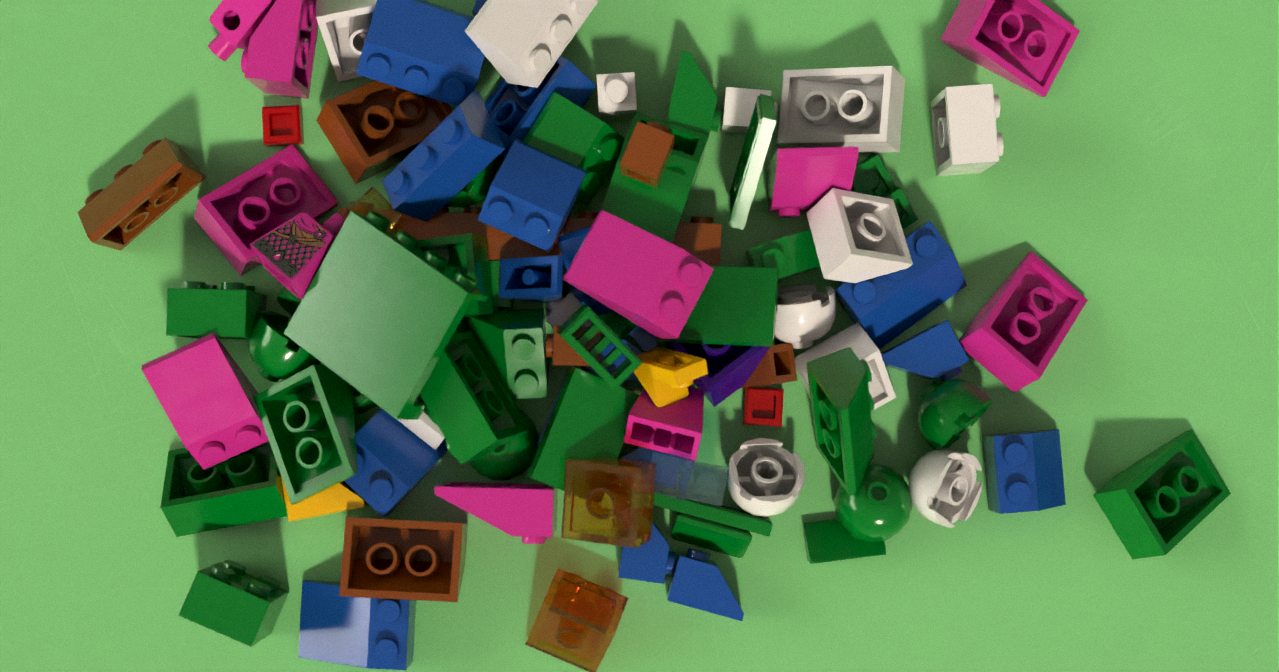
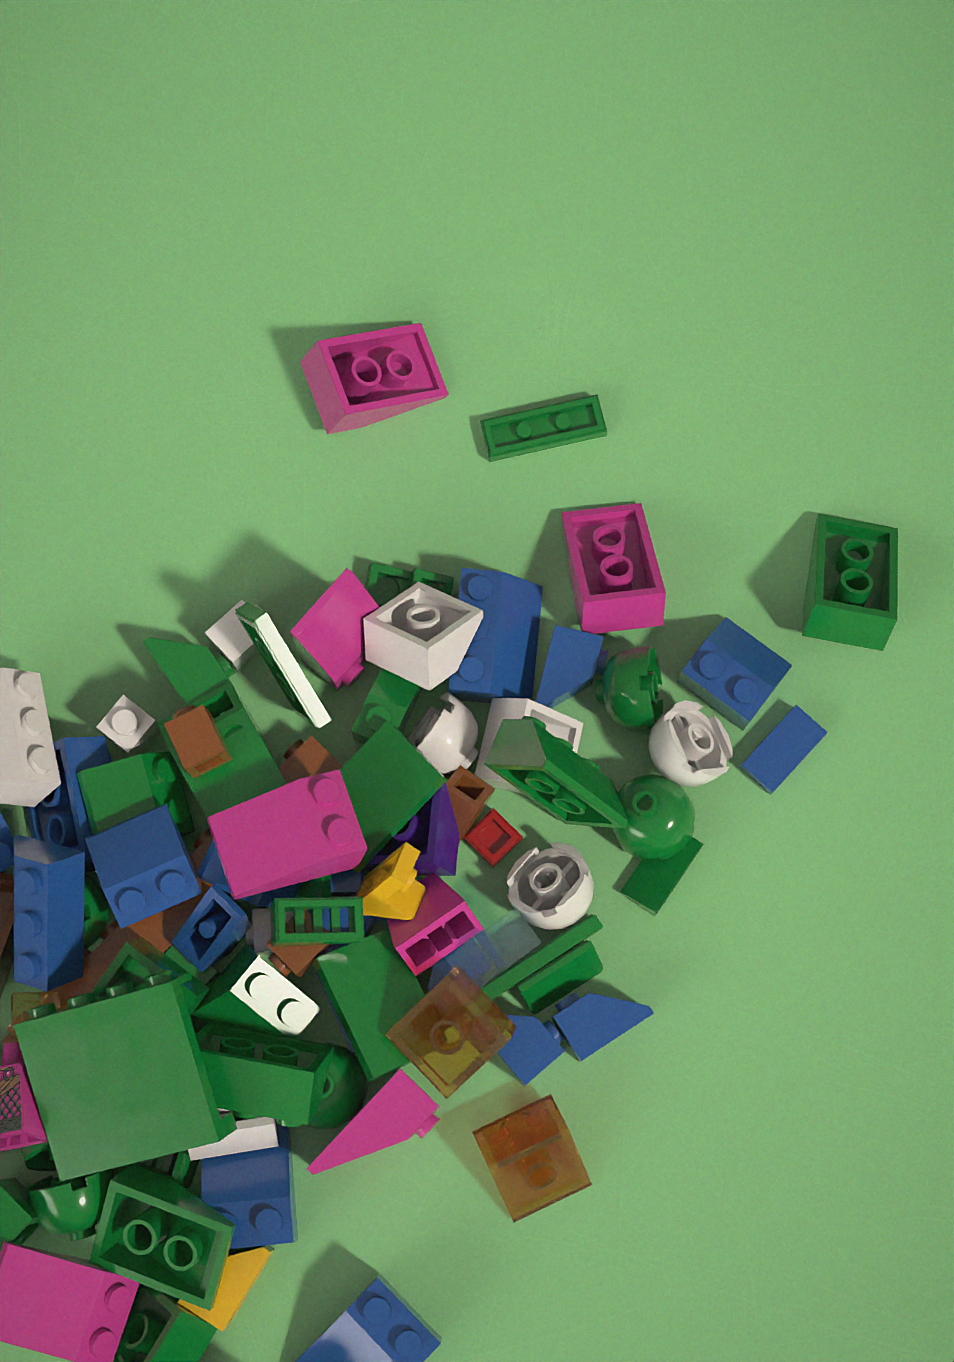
camera: 45 degrees left, 10 degrees down
dark orange slope [339,517,468,602] -> none
white slope [777,66,905,153] -> none
white brick [930,84,1004,176] -> none
none -> green tile [480,394,607,462]
none -> blue tile [740,705,828,795]

